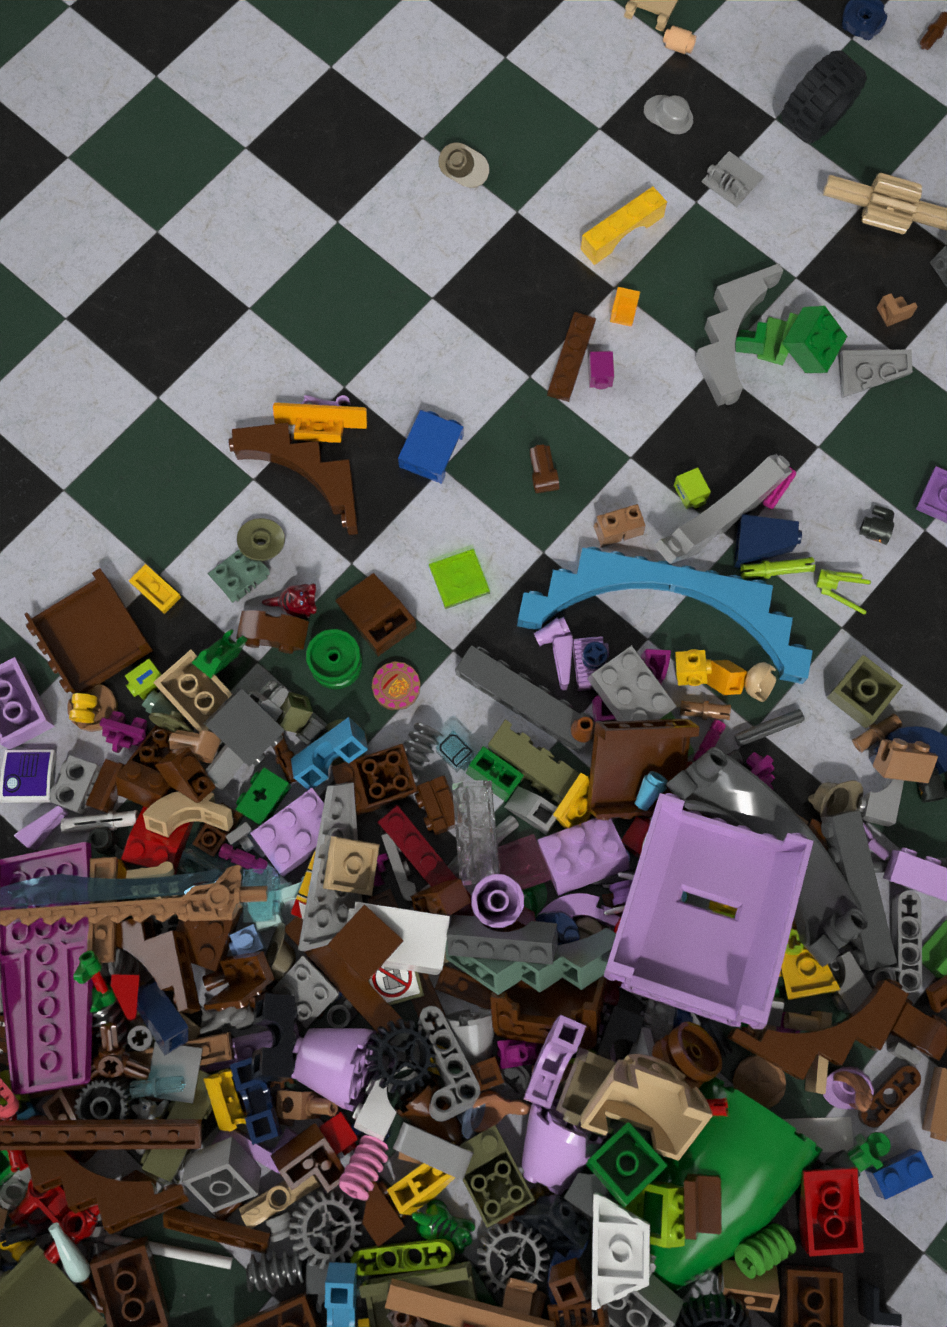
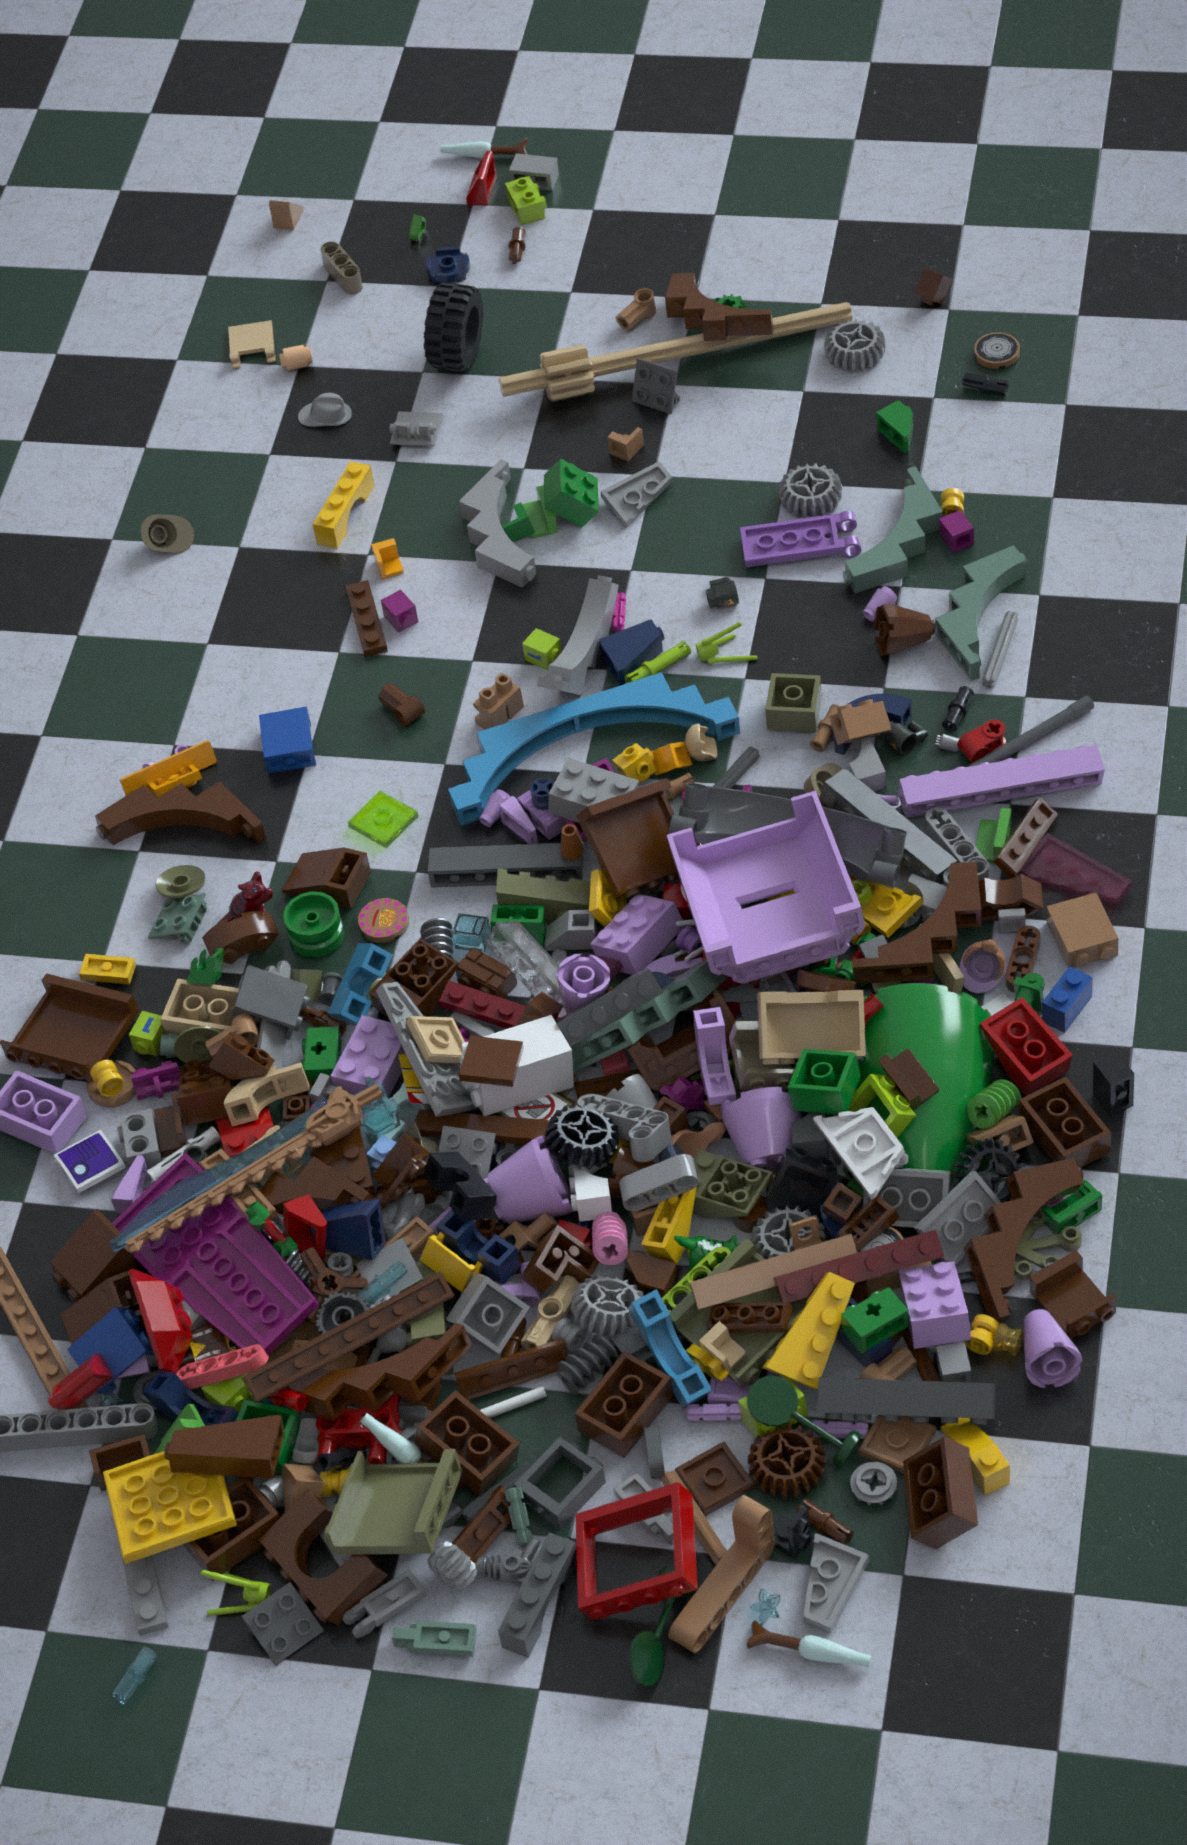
camera: 25 degrees left, 25 degrees down
medium azure cone [634,771,668,811] -> none

